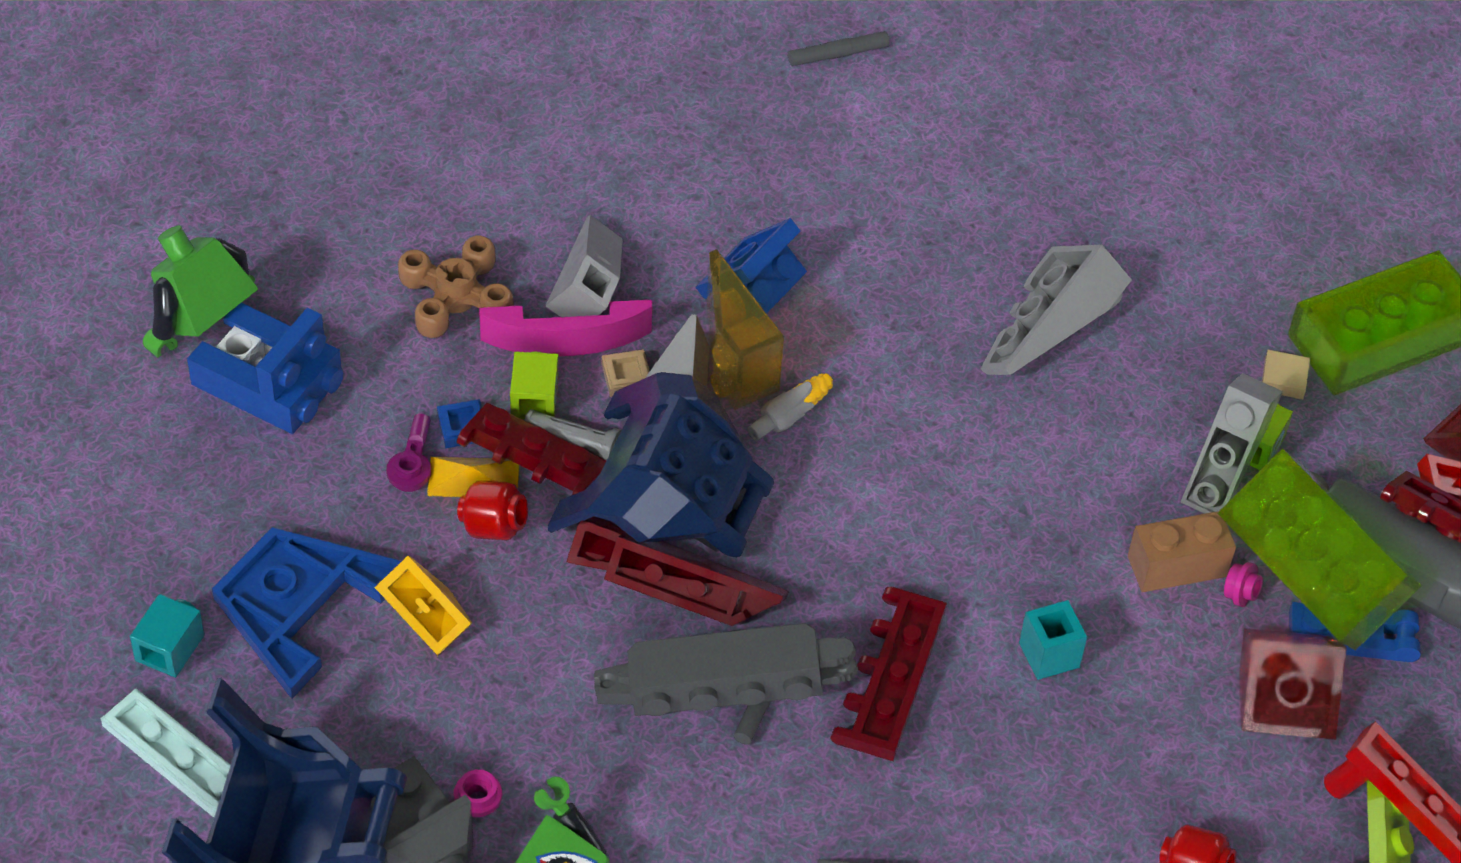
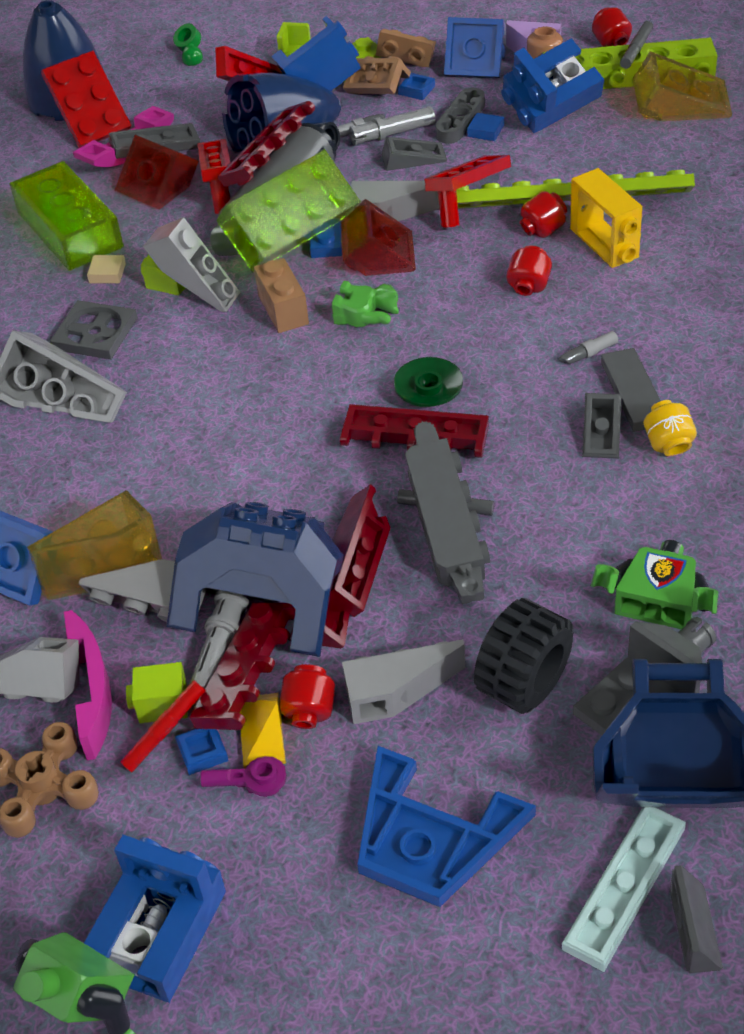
camera: 90 degrees left, 5 degrees down
teal brick [130,594,205,678] -> none
yellow slope [374,555,472,655] -> none
dark pink plate [454,769,502,817] -> none
tan tile [602,349,650,397] -> none
light grey piece [747,373,833,441] -> none
teal brick [1019,600,1087,680] -> none
dark pink plate [1224,562,1263,607] -> none
none -> dark grey piece [50,300,138,360]
none -> red piece [120,680,206,773]
none -> bright green animal [332,281,399,327]
none -> light grey slope [342,639,466,724]
none -> light grey slope [348,181,439,227]
none -> dark green dish [394,357,463,407]
none -> black tyre [474,598,574,714]
none -> dark grey slope [670,865,723,973]

